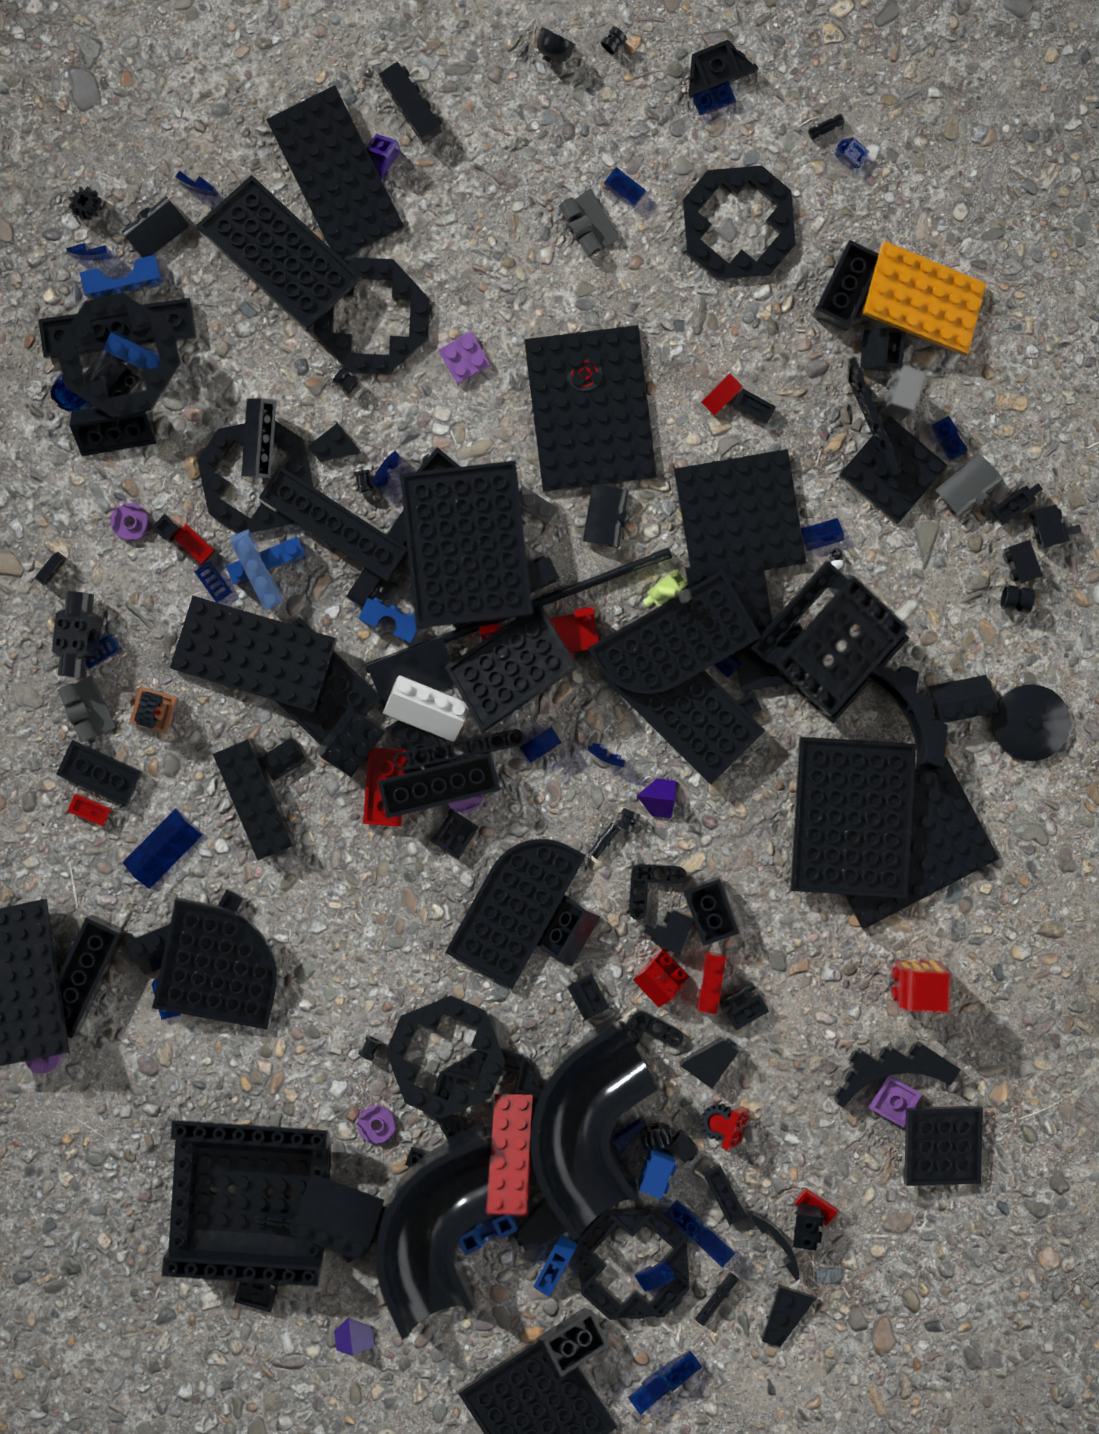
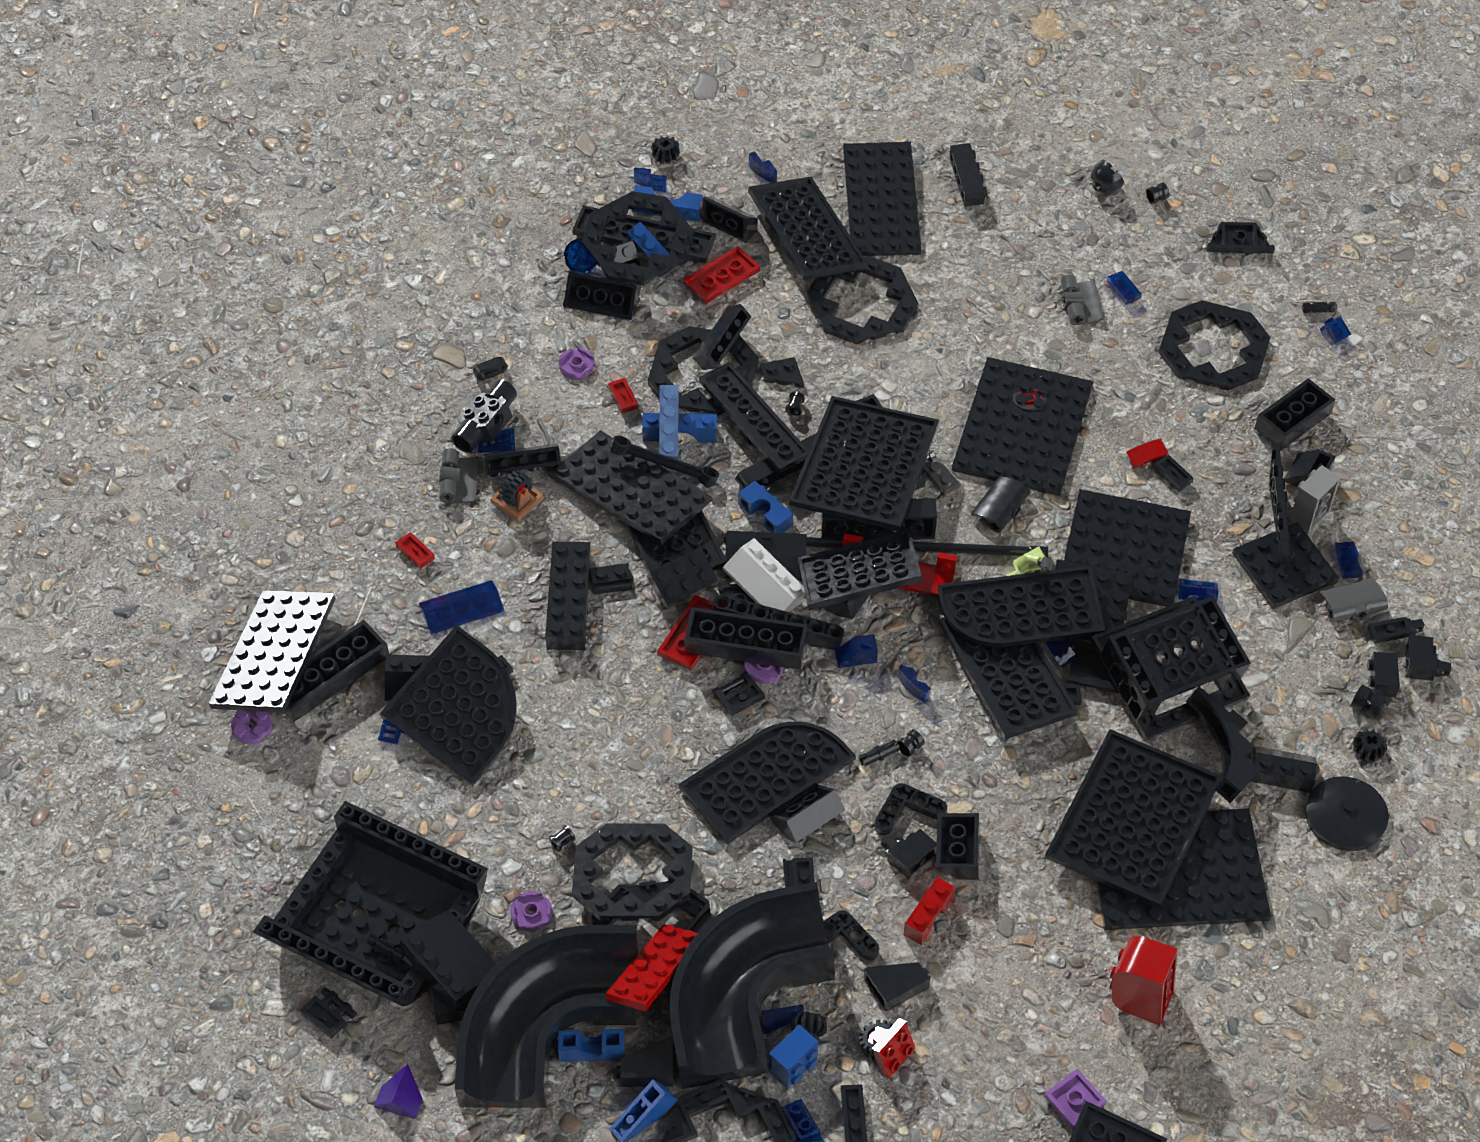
camera: 25 degrees right, 35 degrees down
black plate [56,740,143,806] -> none
black panel [121,196,189,258] -> none
black brick [151,513,182,543] -> none
clear blue slope [194,560,232,603] -> none
black wheel [332,367,359,394] -> none
dark purple slope [366,134,401,180] -> none
clear blue slope [372,450,401,488] -> none
medium lavender plate [438,331,490,385] -> none
red slope [633,949,689,1008] -> none
dark purple slope [637,778,676,818] -> none
black brick [669,1129,698,1163] -> none
clear blue slope [692,82,737,115] -> none
black plate [719,983,769,1030] -> none
black arch [834,1041,961,1108] -> none
light orange plate [863,241,986,356] -> none
none -> black brick [484,443,561,477]
none -> black piece [610,435,719,487]
none -> red plate [683,246,760,305]
none -> black slope [702,196,758,243]
none -> black gear [1352,728,1388,762]

